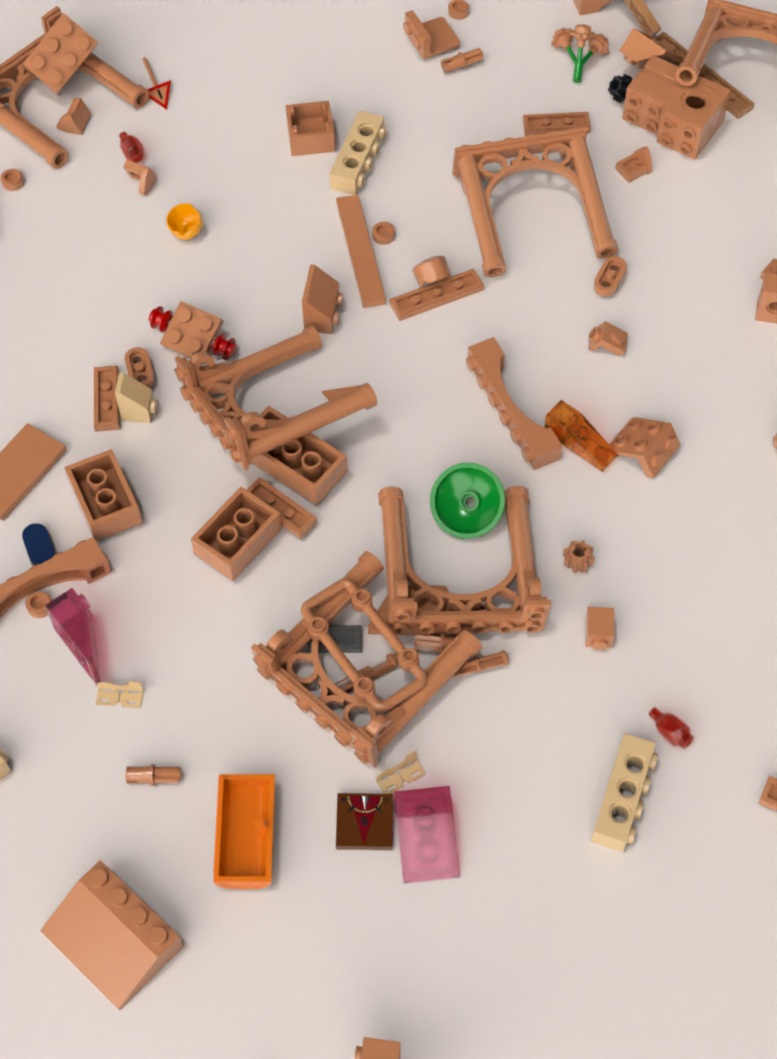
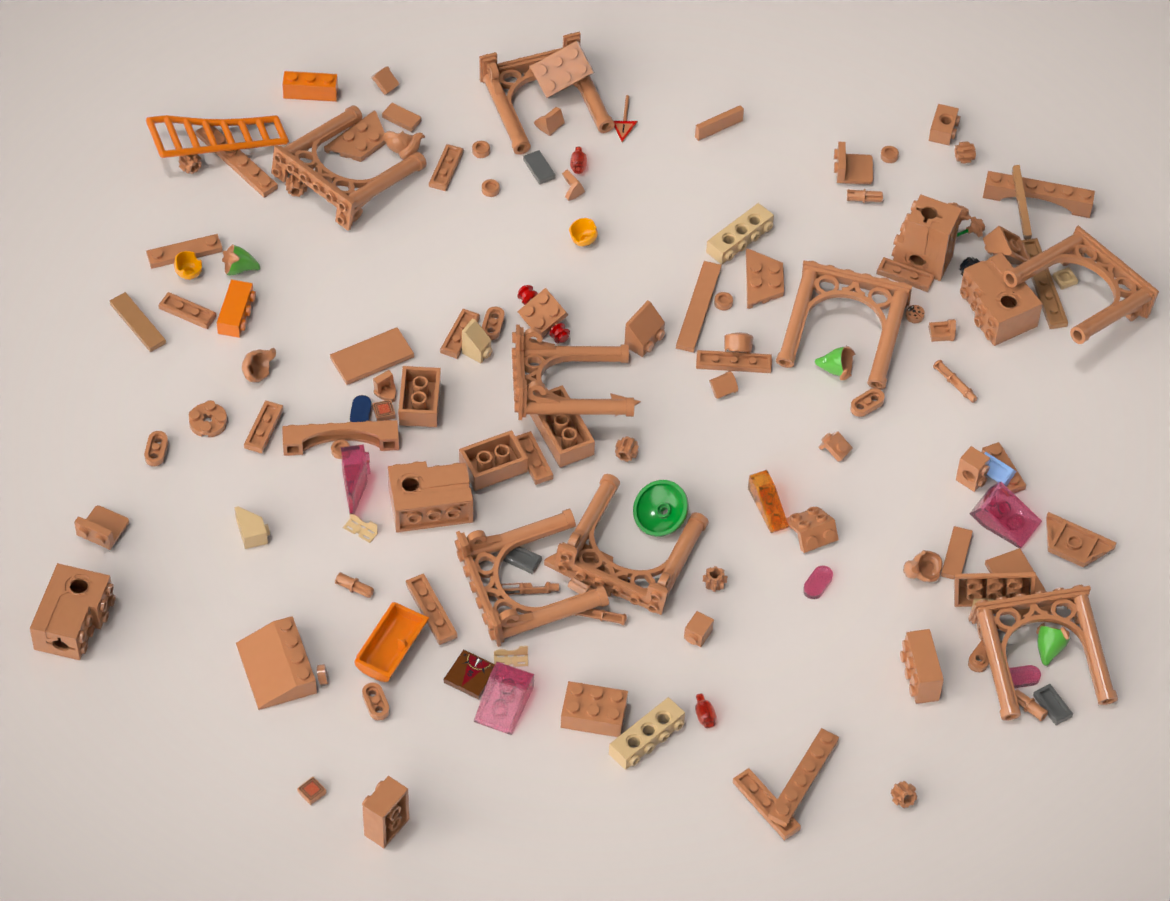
camera: 25 degrees right, 5 degrees down
nougat container [285,101,335,156] -> none
nougat bar [301,579,427,712] -> none
nougat arch [466,337,562,470] -> none
none -> nougat tile [317,664,328,685]
none -> nougat plate [362,682,389,720]
none -> nougat tile [372,399,395,421]
none -> nougat tile [373,370,396,402]
none -> nougat piece [388,461,473,533]
none -> nougat plate [406,573,457,645]
none -> nougat tile [482,179,500,197]
none -> dark grey tile [523,150,555,185]
none -> nougat brick [561,681,628,737]
none -> nougat gear [615,436,639,462]
none -> nougat tile [695,105,744,141]
none -> nougat tile [709,371,738,399]
none -> nougat wing [746,249,784,309]
none -> clear pink tile [803,566,833,599]
none -> hat [815,345,856,380]
none -> nougat piece [891,194,962,281]
none -> nougat tile [905,305,925,323]
none -> nougat piece [933,360,978,403]
none -> tan tile [1052,267,1078,290]

